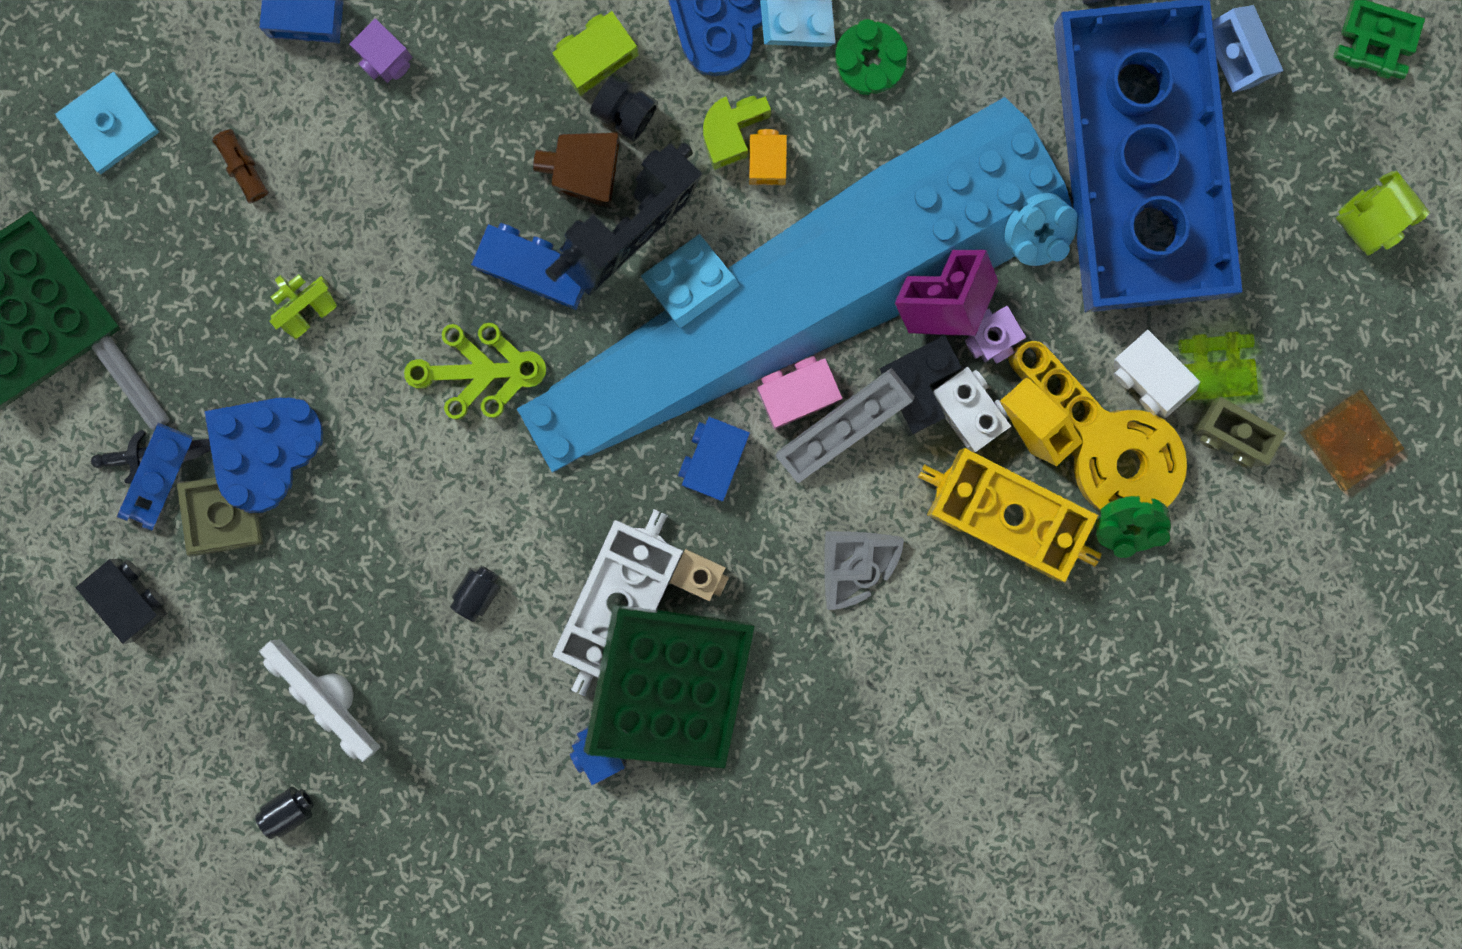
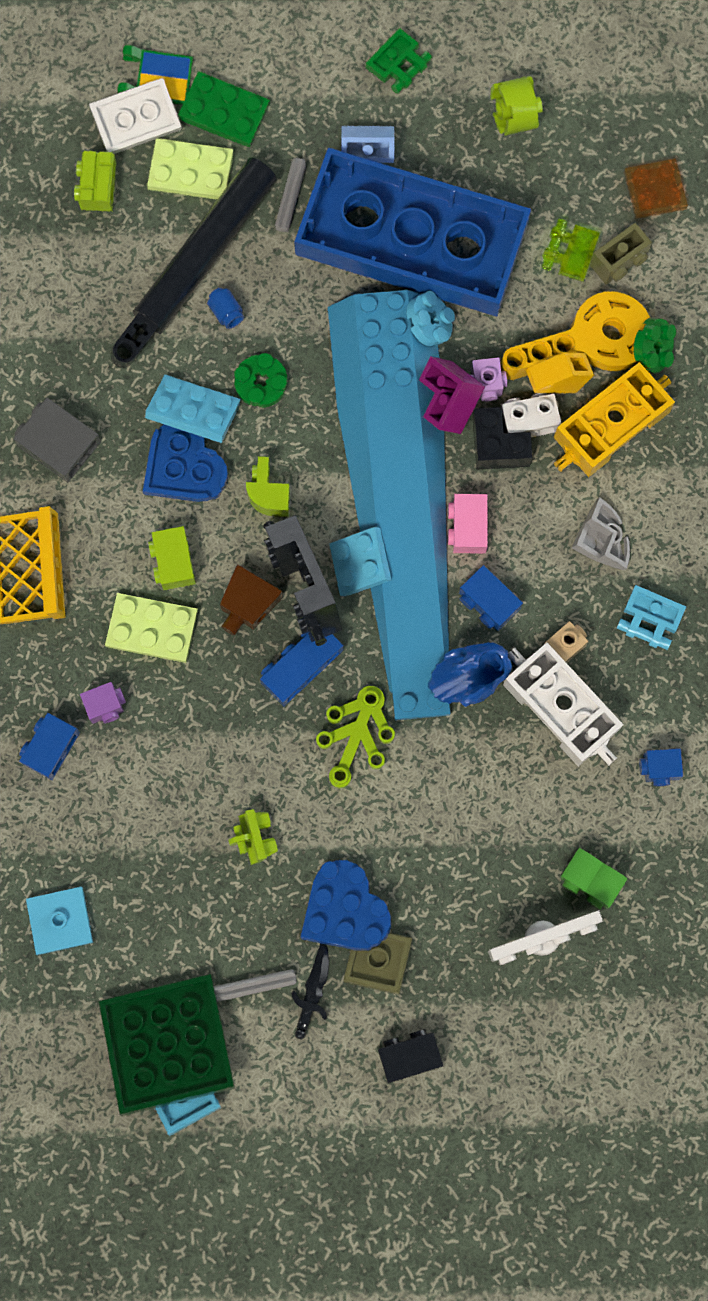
camera: 65 degrees left, 10 degrees down
blue plate [117,423,193,531] -> none
reddish brown pin [212,129,269,204] -> none
black brick [255,787,314,839] -> none
black brick [450,565,501,622] -> none
dark green plate [584,604,755,769] -> none
black wheel [590,73,658,142] -> none
light orange brick [749,129,787,185] -> none
light grey plate [775,368,914,483] -> none
white brick [1113,330,1200,419] -> none
none -> yellowish green plate [105,593,198,663]
none -> blue hair [428,642,512,707]
none -> bright green brick [560,848,627,910]
none -> medium azure plate [617,585,686,650]

